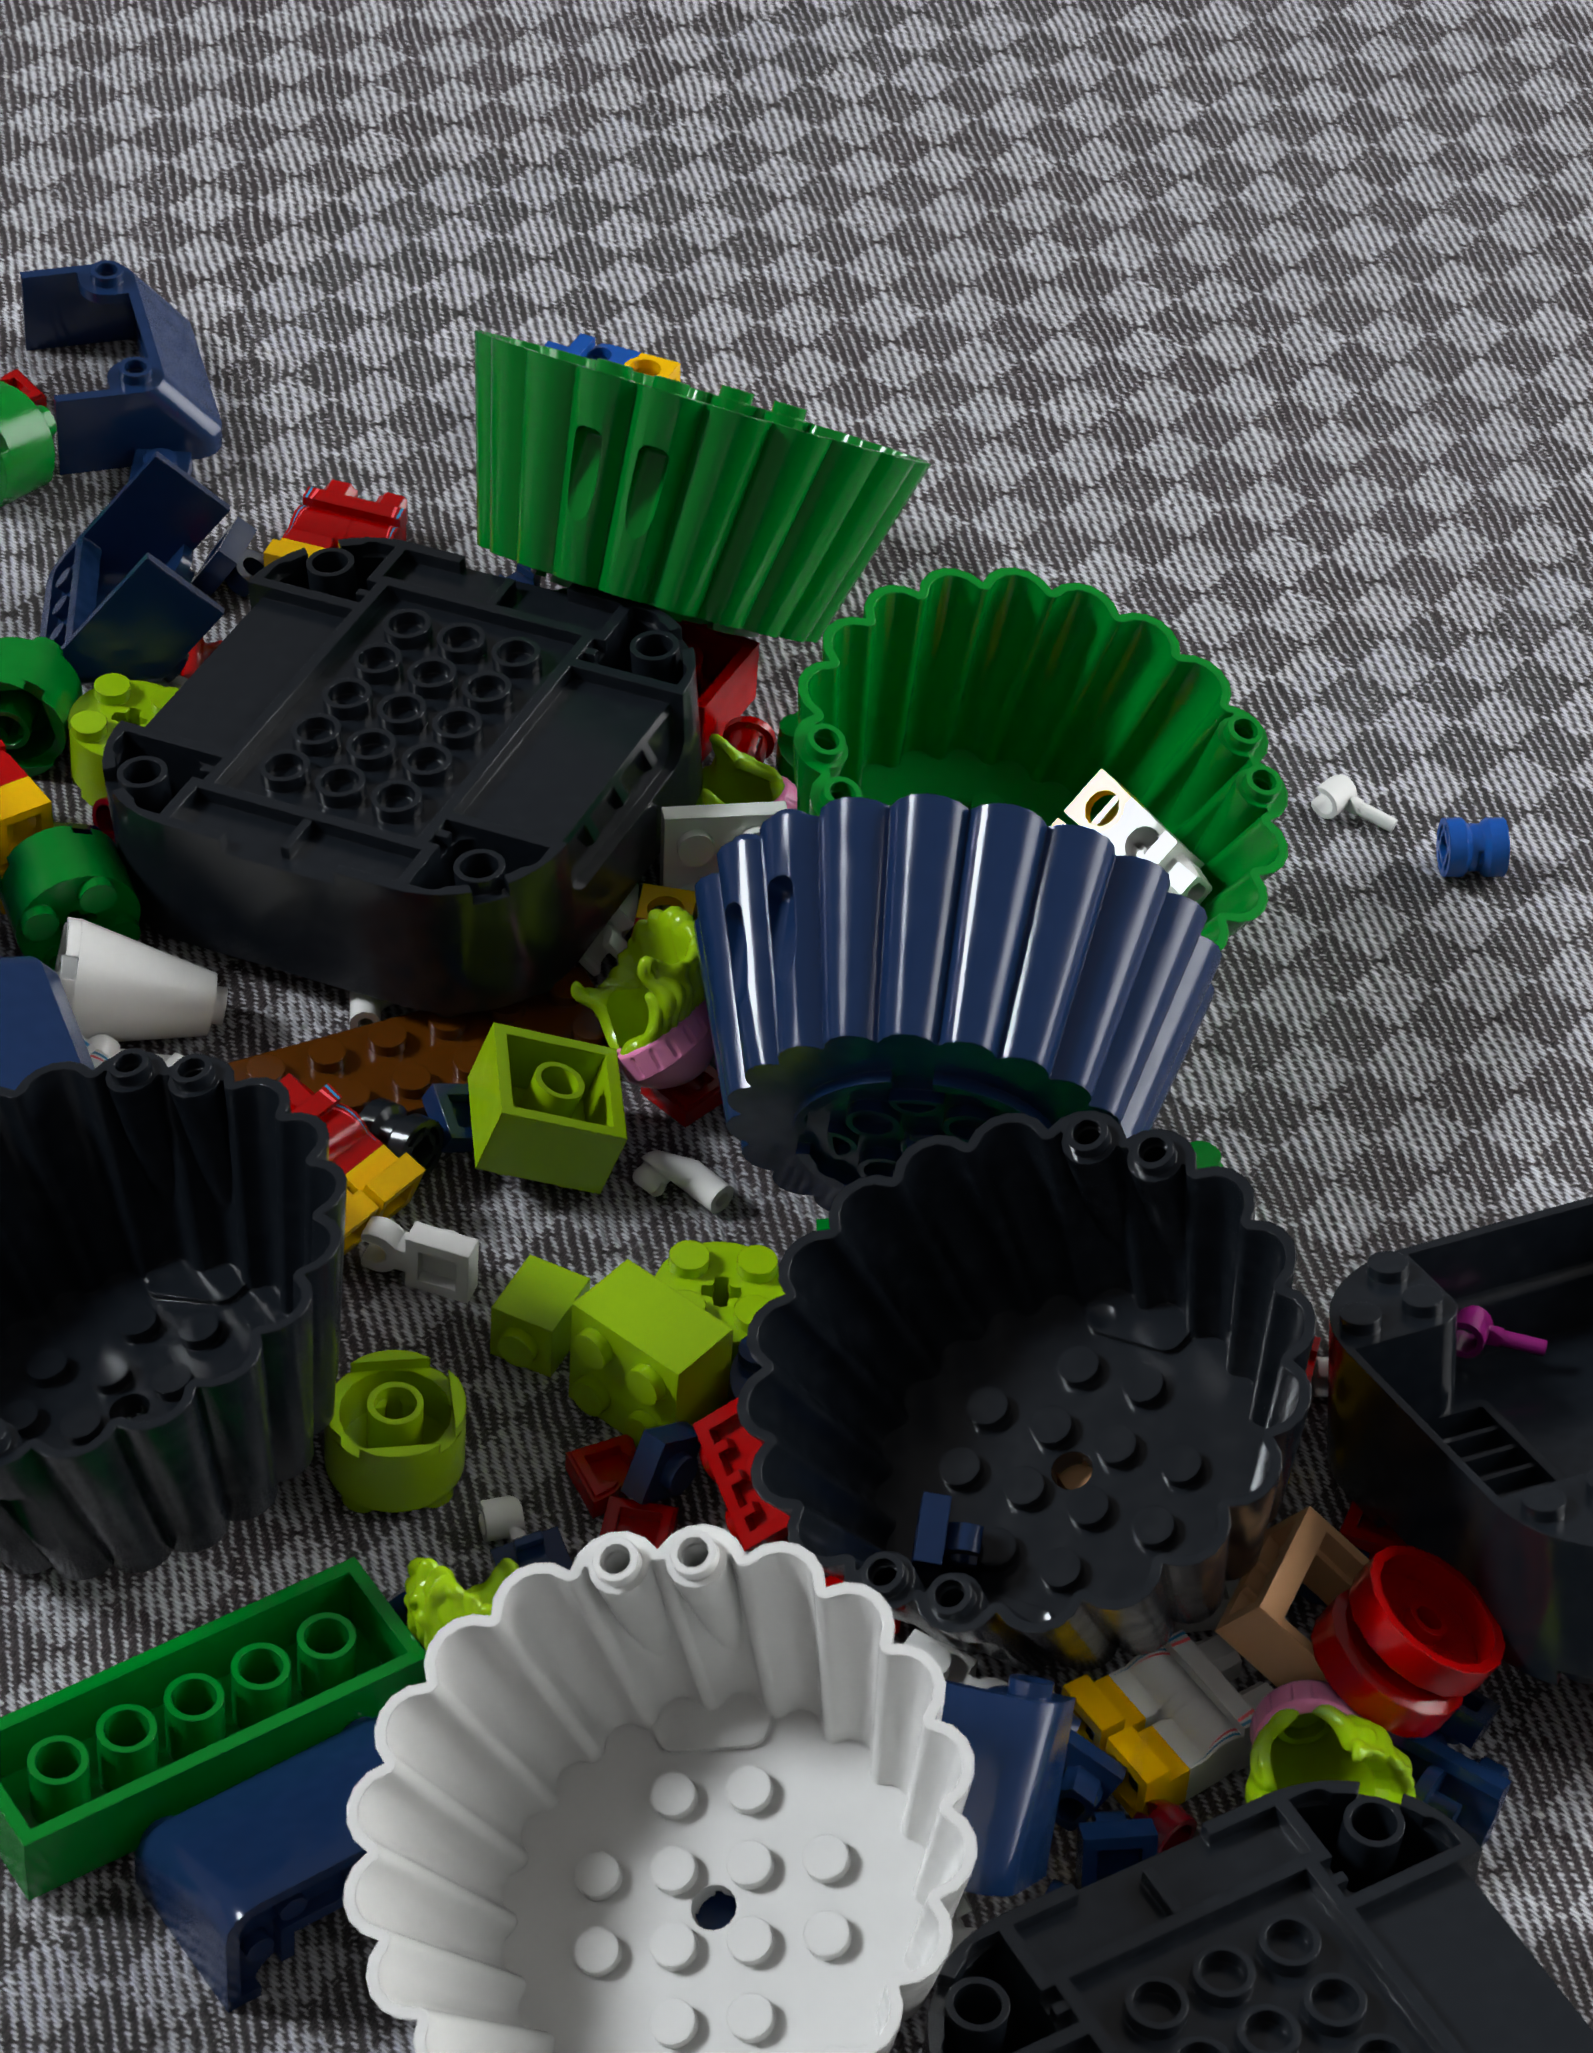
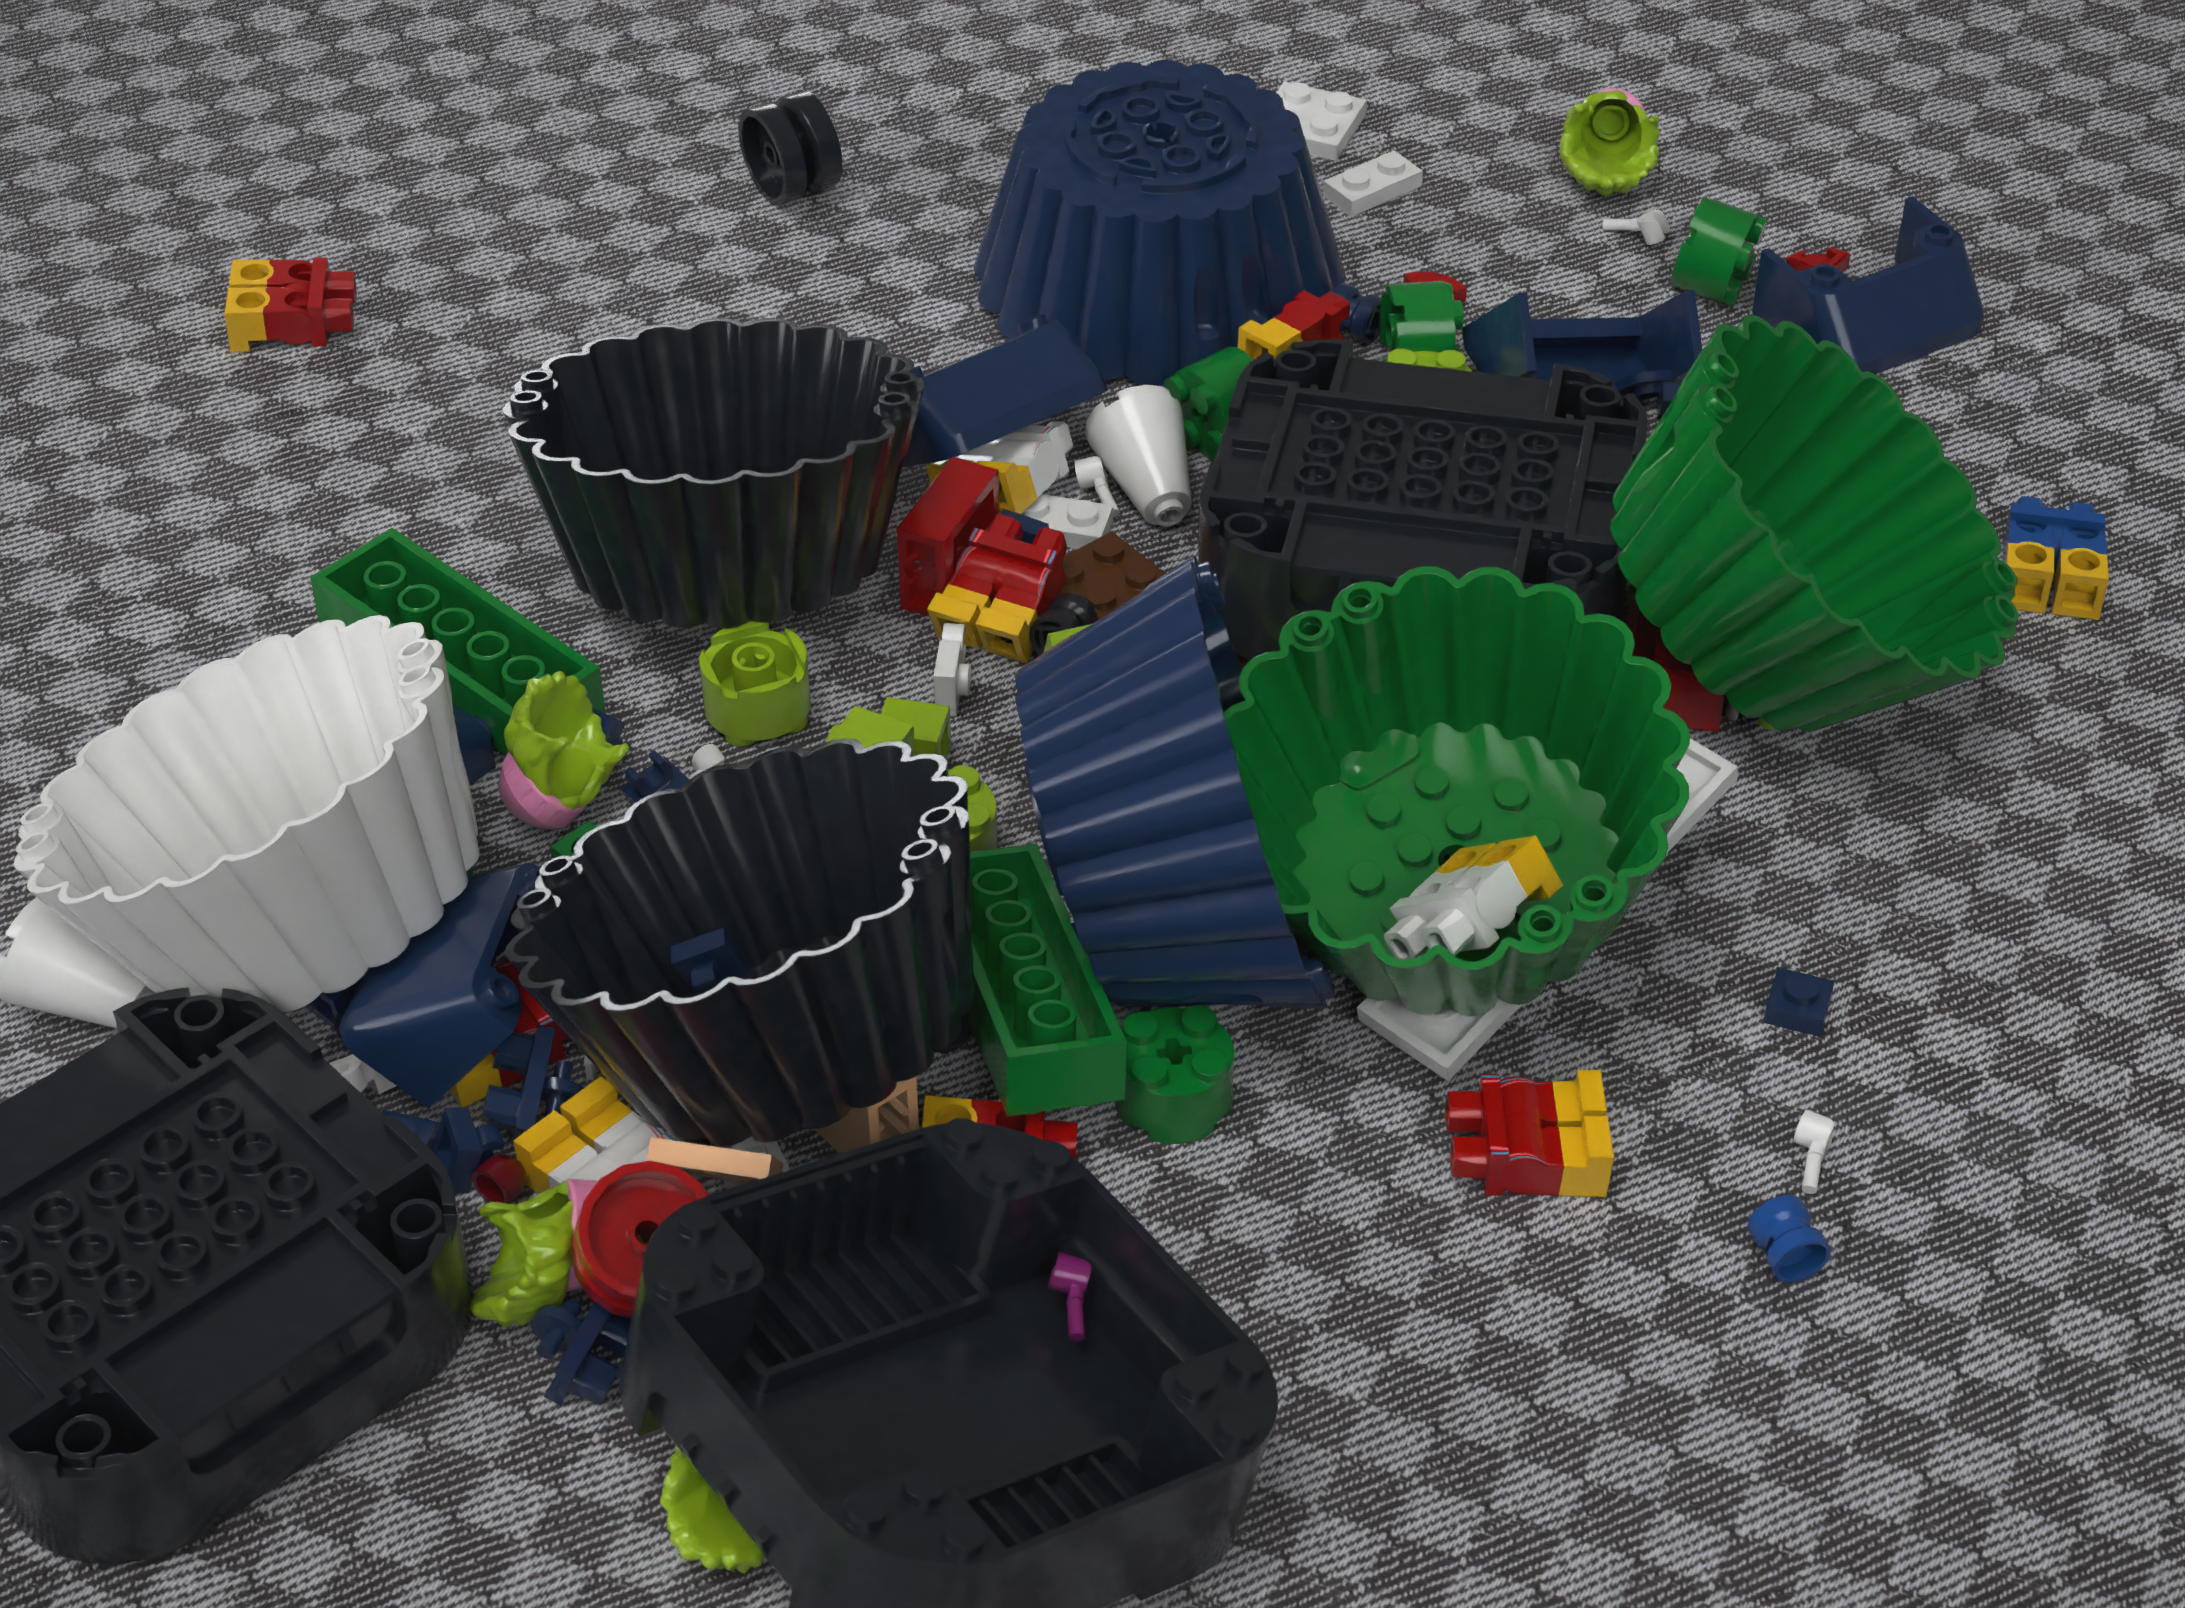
camera: 80 degrees right, 0 degrees up
none -> red hips [1445,1070,1614,1197]

